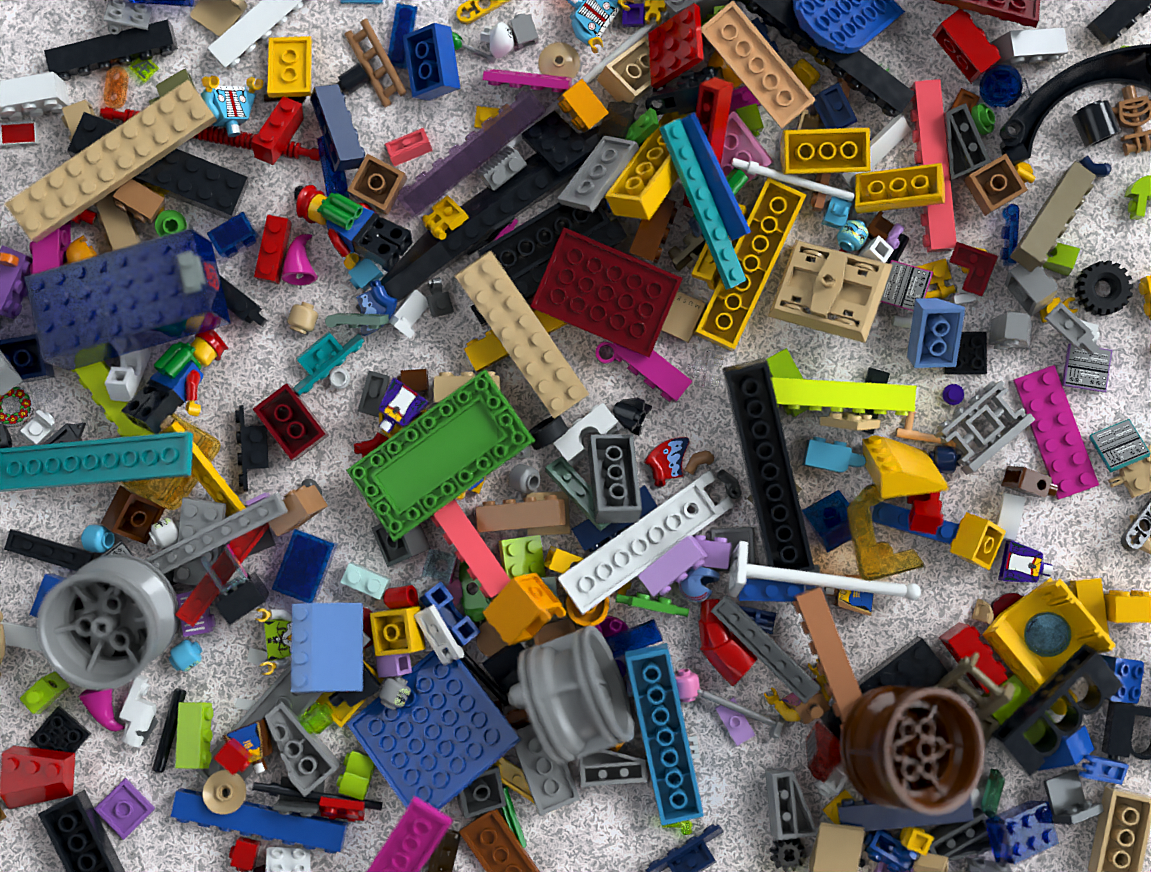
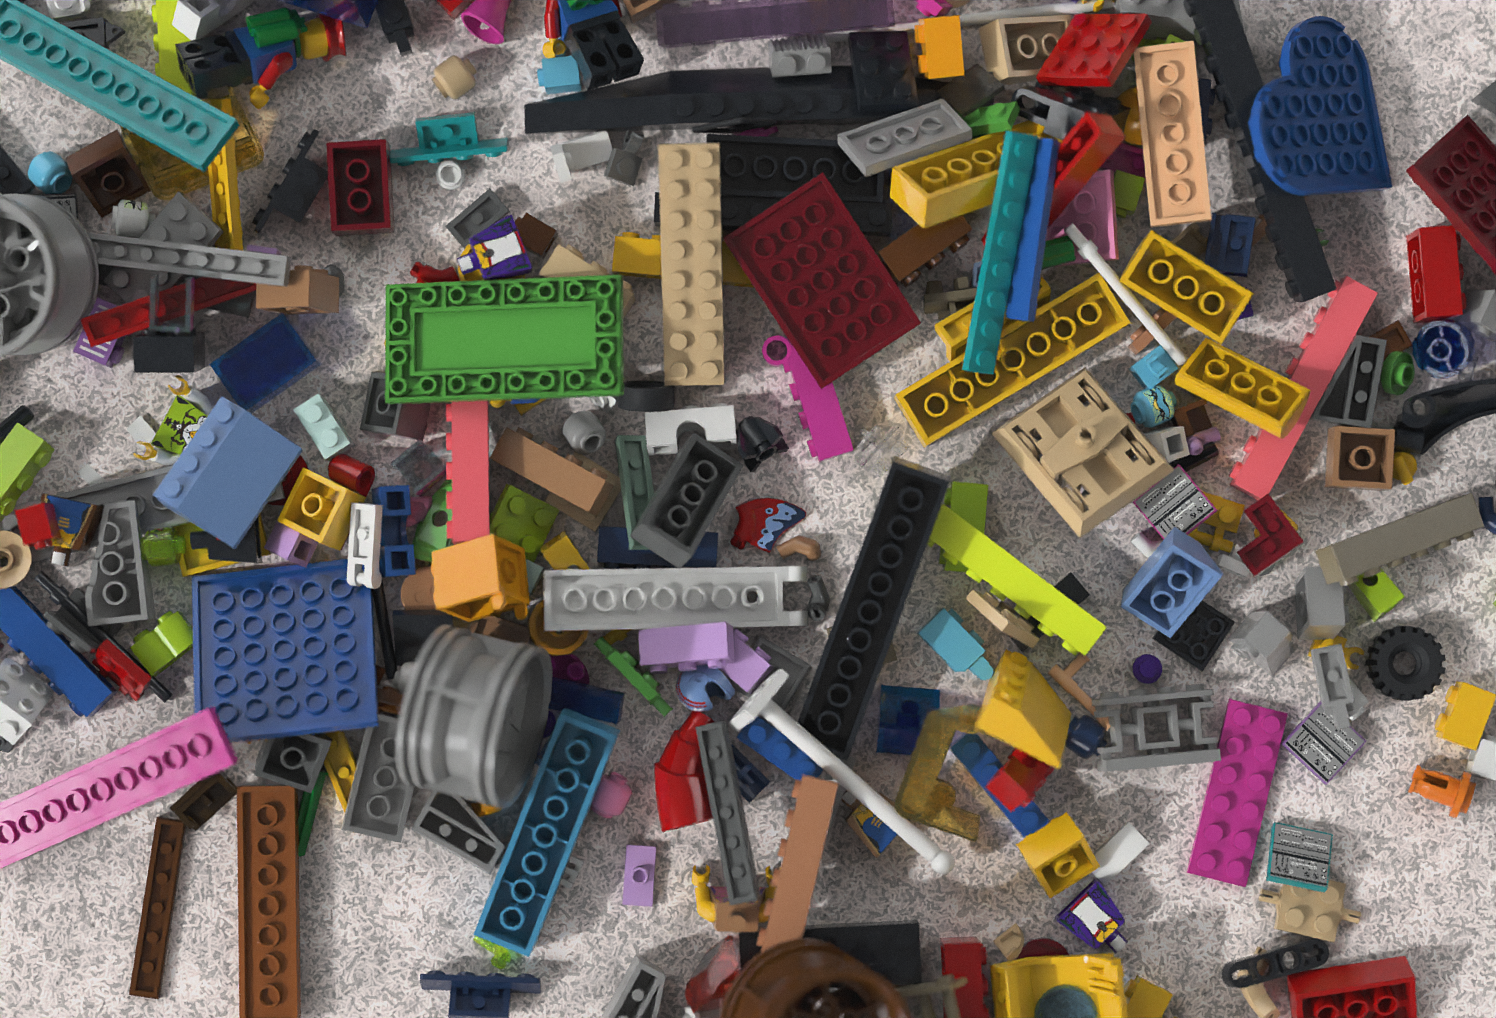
camera: 30 degrees right, 0 degrees up
medium azure head [169,640,203,672] -> none
sand green plate [325,313,389,329] -> none
blue arm [356,279,397,336] -> none
light grey head [379,676,411,710] -> none
yellow plate [422,195,469,240] -> none
tan slope [661,291,706,343] -> none
light grey piece [697,689,785,739] -> none
yellow piece [790,58,820,91] -> none
white tile [839,115,911,188] -> none
clear blue plate [1000,204,1020,266] -> none
reddish brown torso [1001,466,1058,498] -> none

